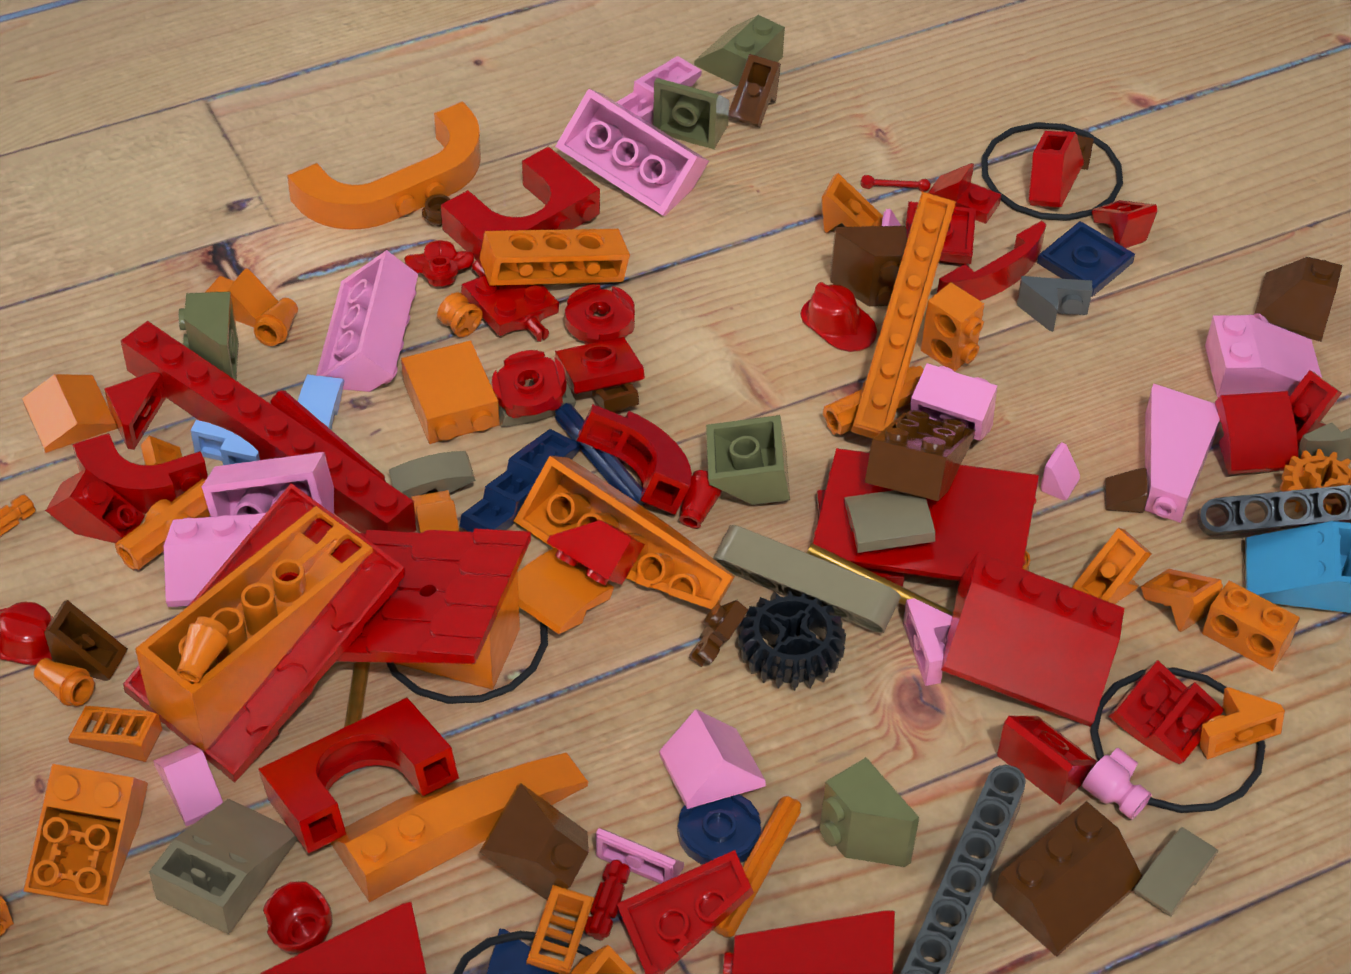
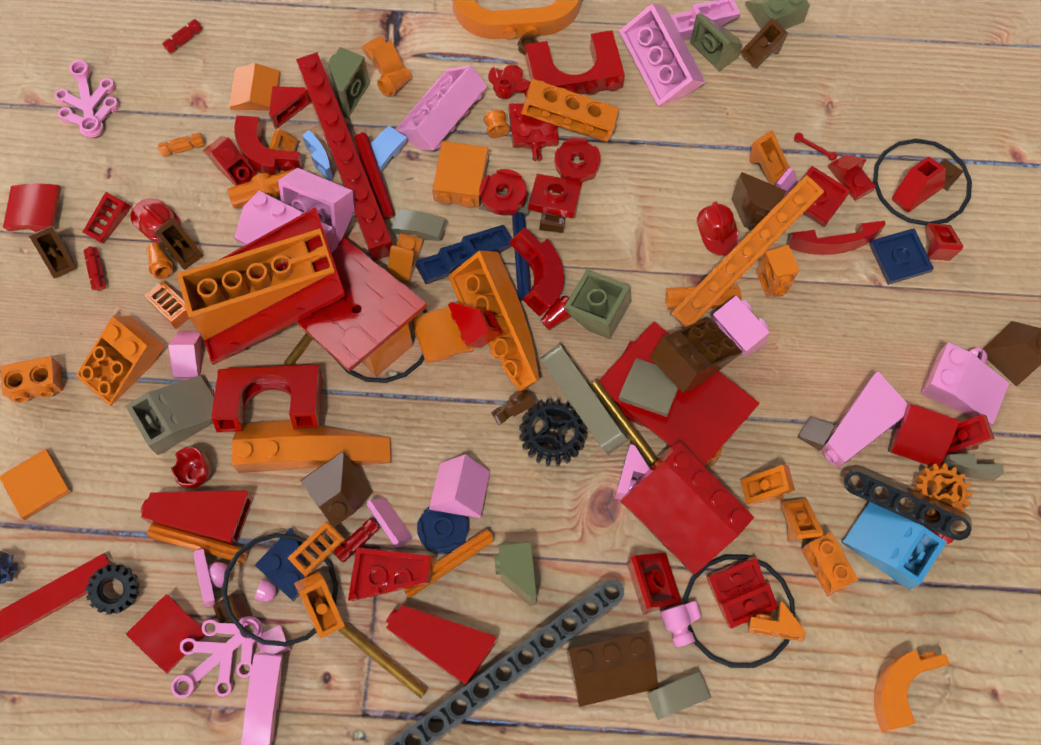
camera: 30 degrees right, 20 degrees up
orange cone [176,616,228,683] -> none
dark grey slope [1017,276,1093,332] -> none
bright pink slope [1040,442,1080,500] -> none

